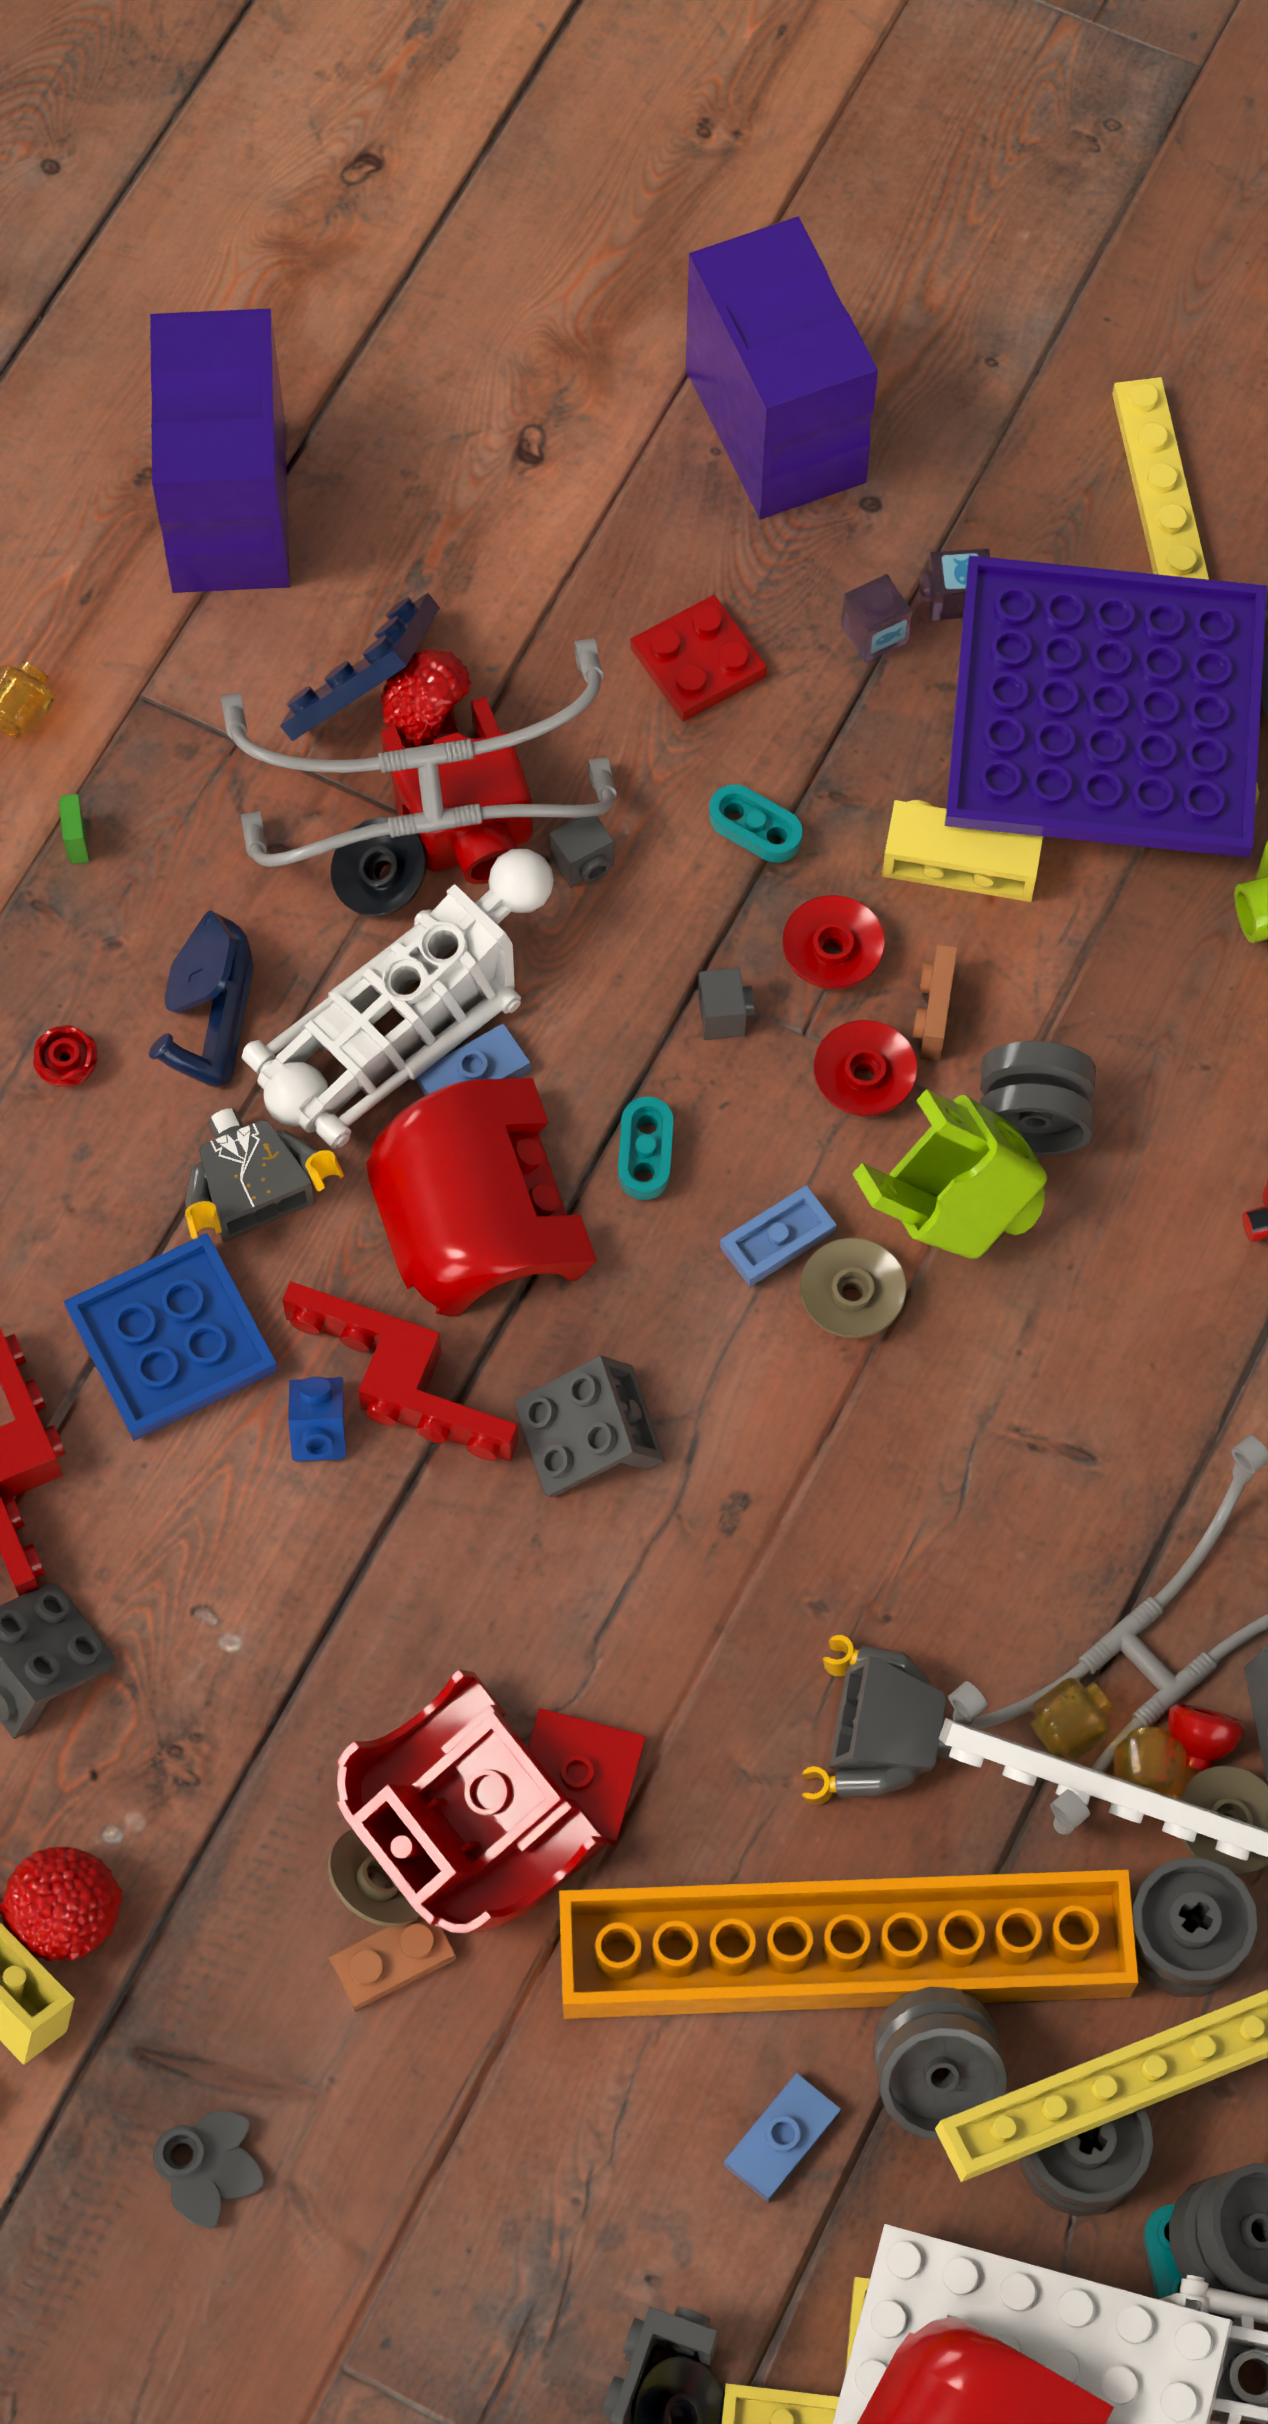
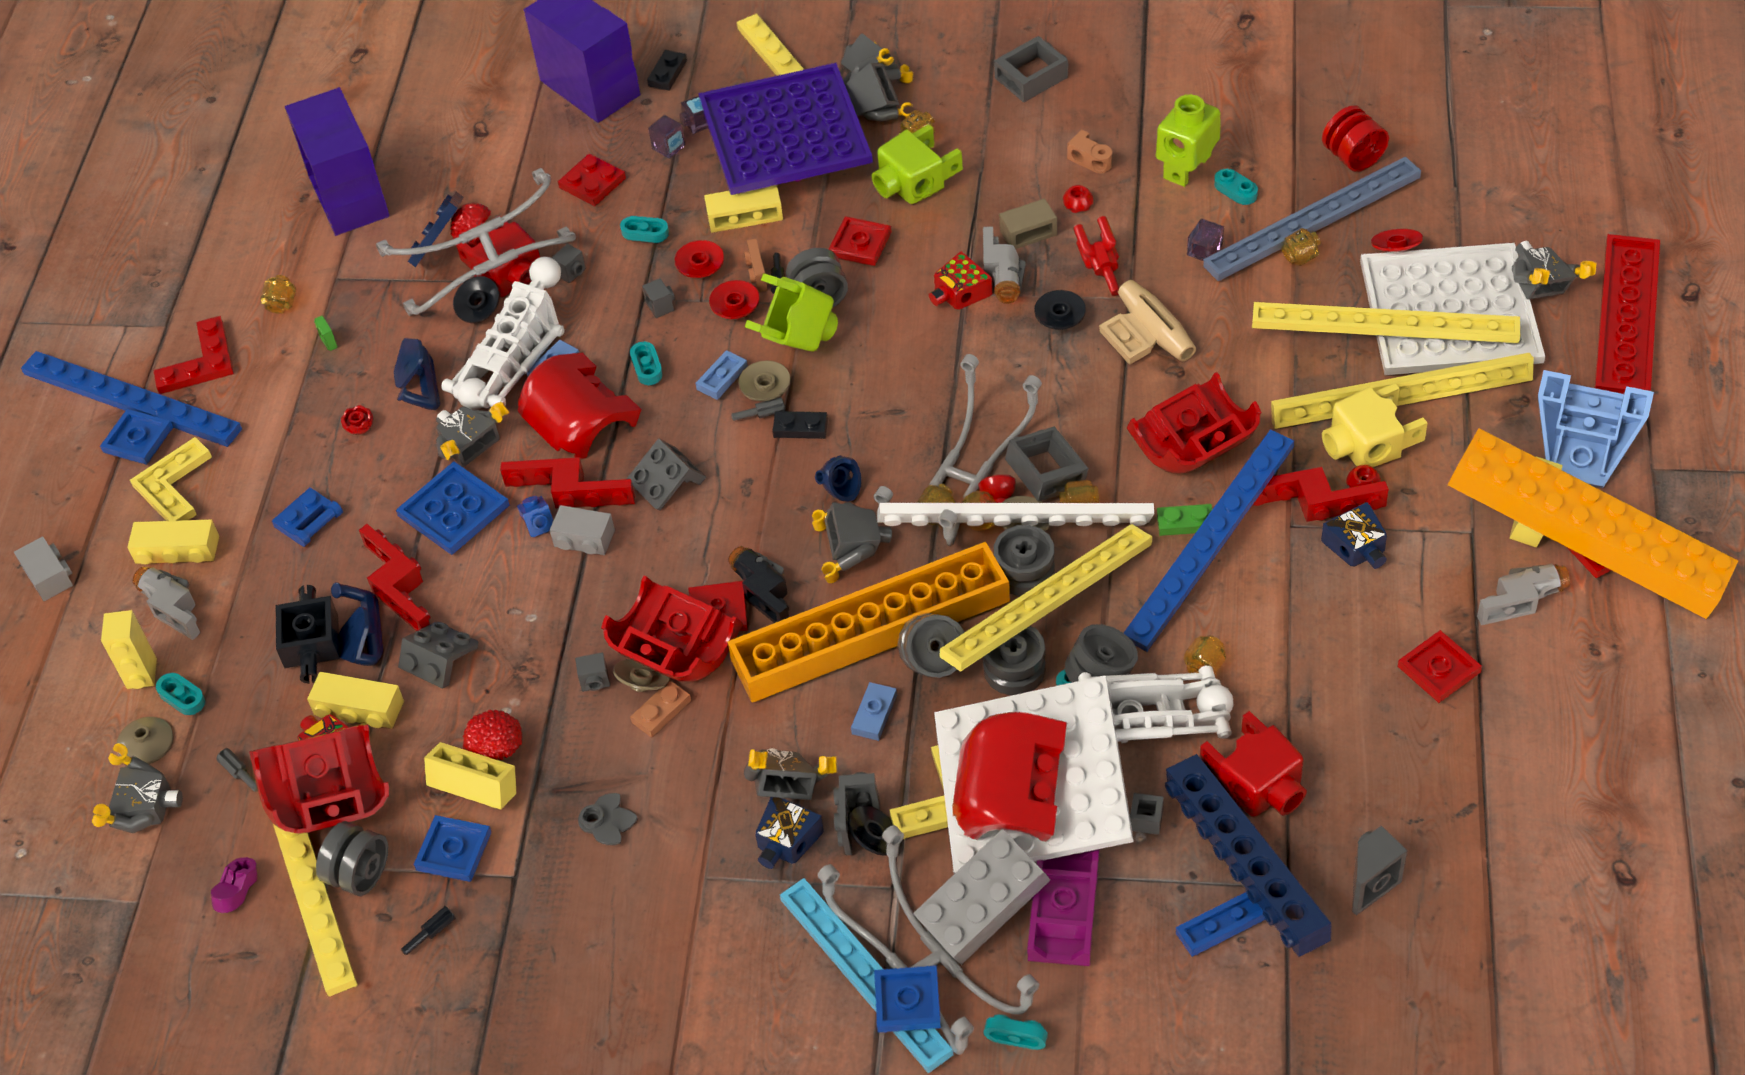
camera: 15 degrees left, 15 degrees down
none -> light grey piece [550,505,615,555]
none -> dark grey plate [575,652,610,692]
none -> black plate [647,50,687,91]
none -> black plate [728,546,789,623]
none -> dark grey axle [731,397,785,421]
none -> dark grey torso [744,748,837,800]
none -> torso [755,797,824,869]
none -> black axle [770,253,785,294]
none -> black plate [772,411,828,439]
none -> dark blue helmet [815,455,861,502]
none -> red plate [828,216,892,266]

